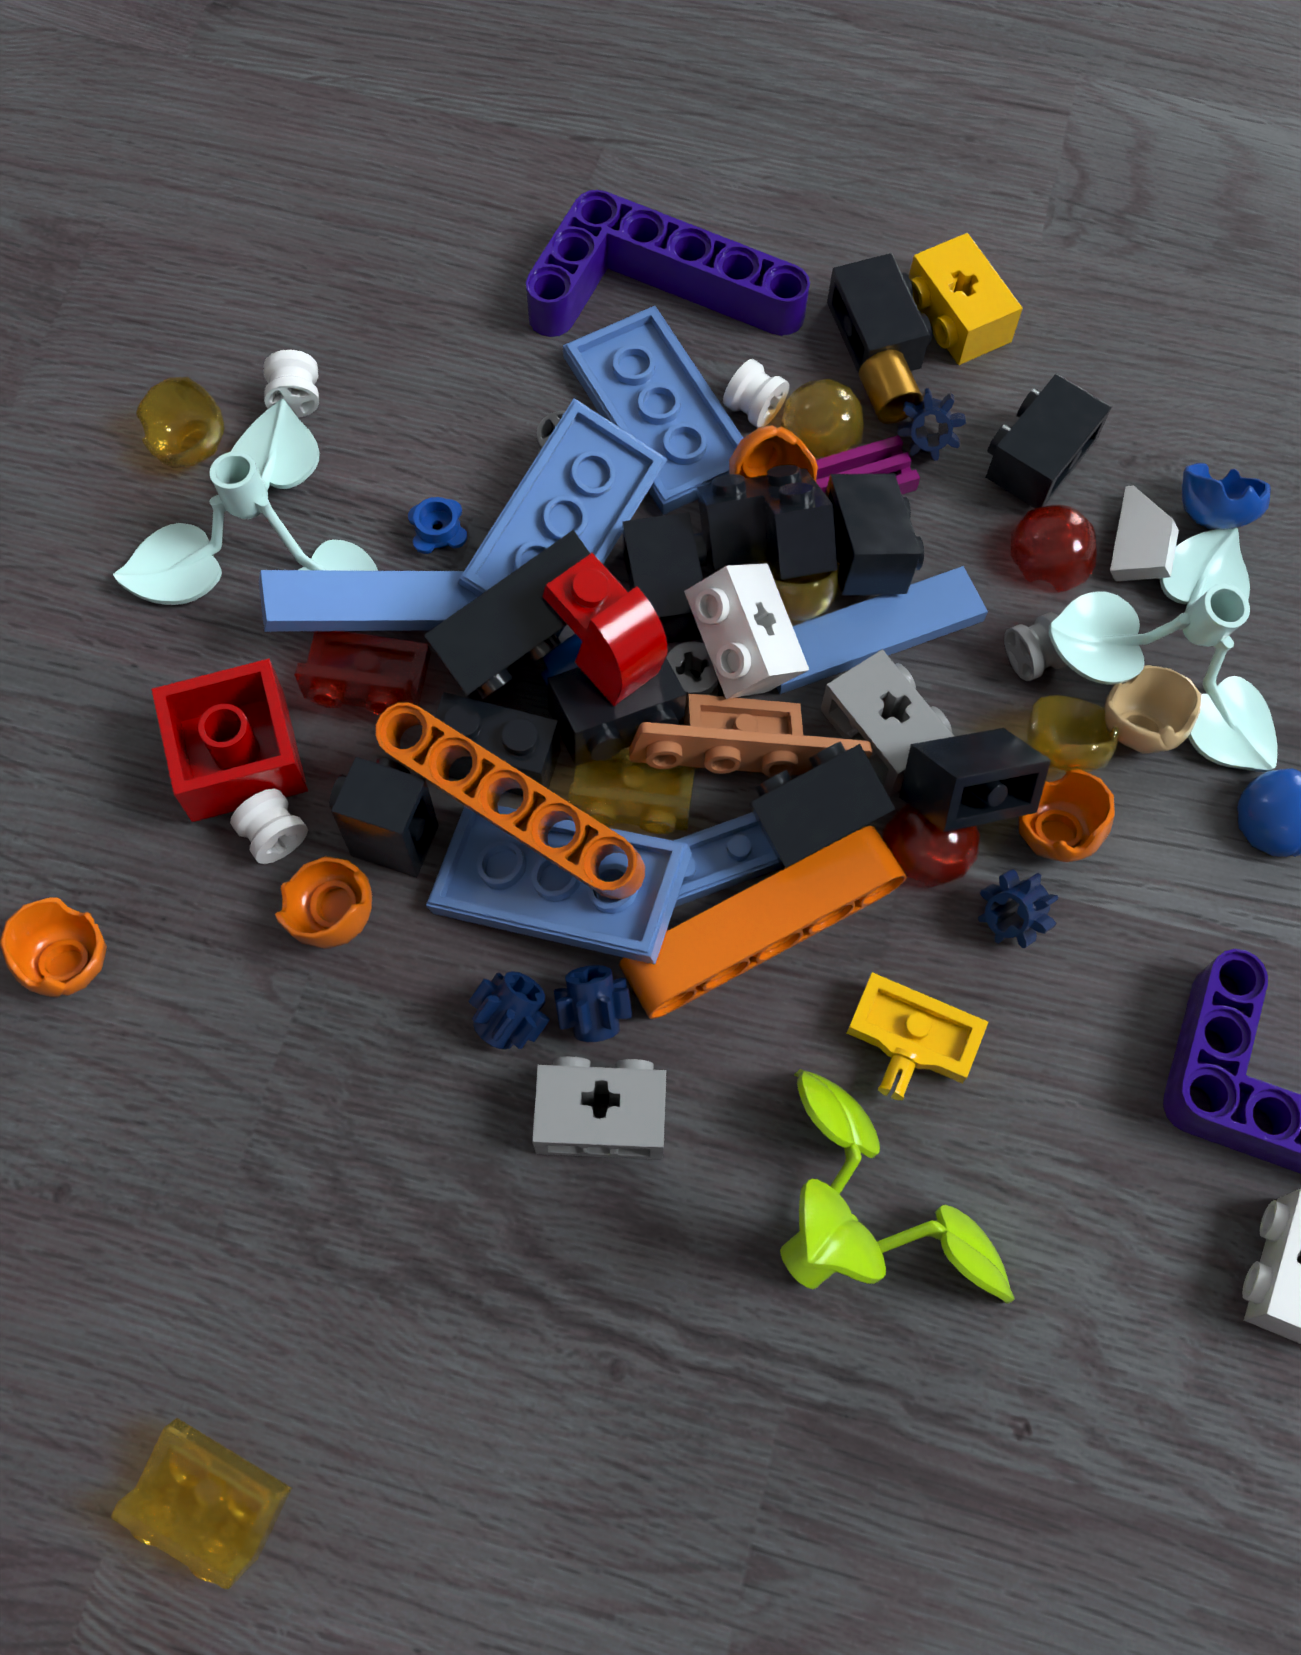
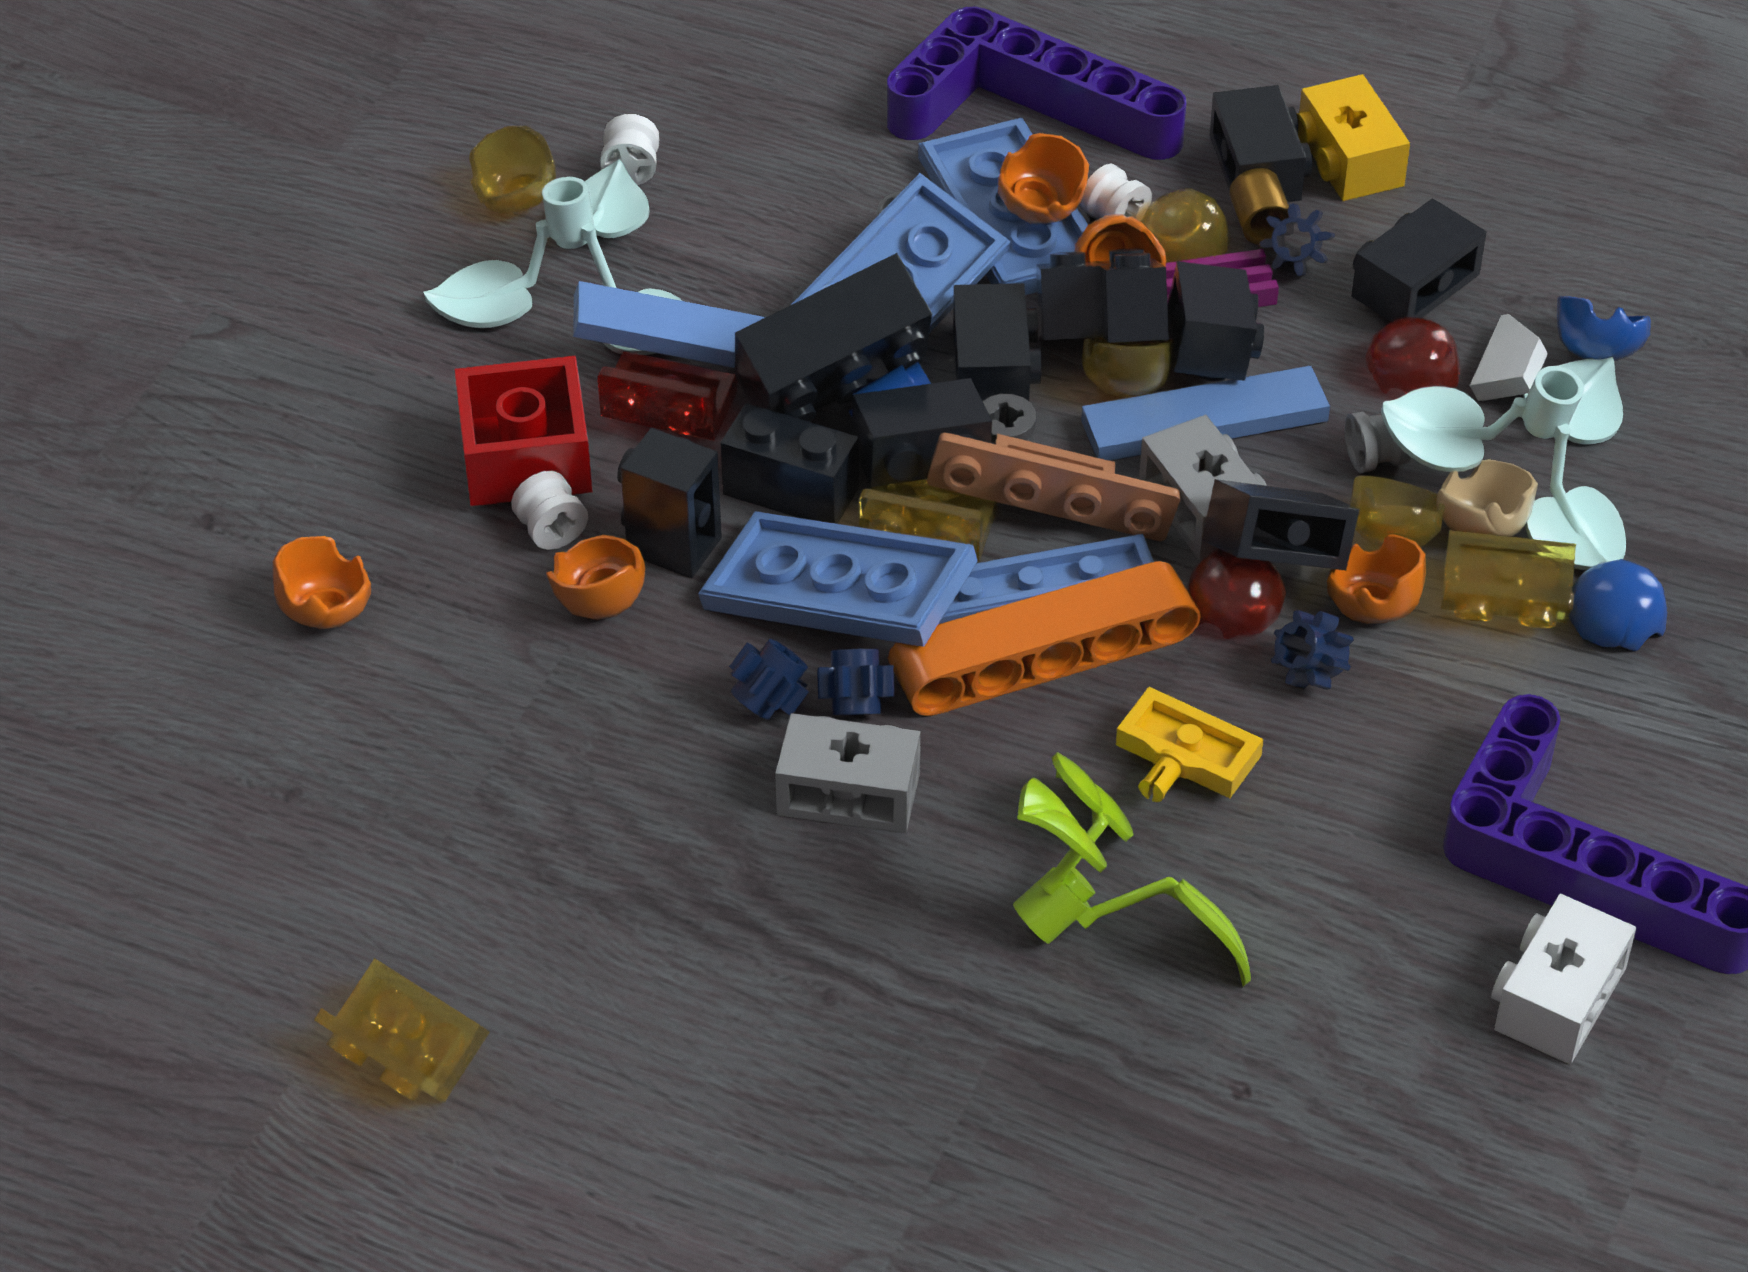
camera: 10 degrees right, 20 degrees down
orange beam [376,702,645,899] -> none
blue plate [408,497,467,554] -> none
red brick [543,553,667,706] -> none
white brick [684,563,809,699] -> none
black brick [749,741,895,869] -> none
none -> orange hair [998,133,1089,225]
none -> clear yellow bracket [1441,530,1576,628]

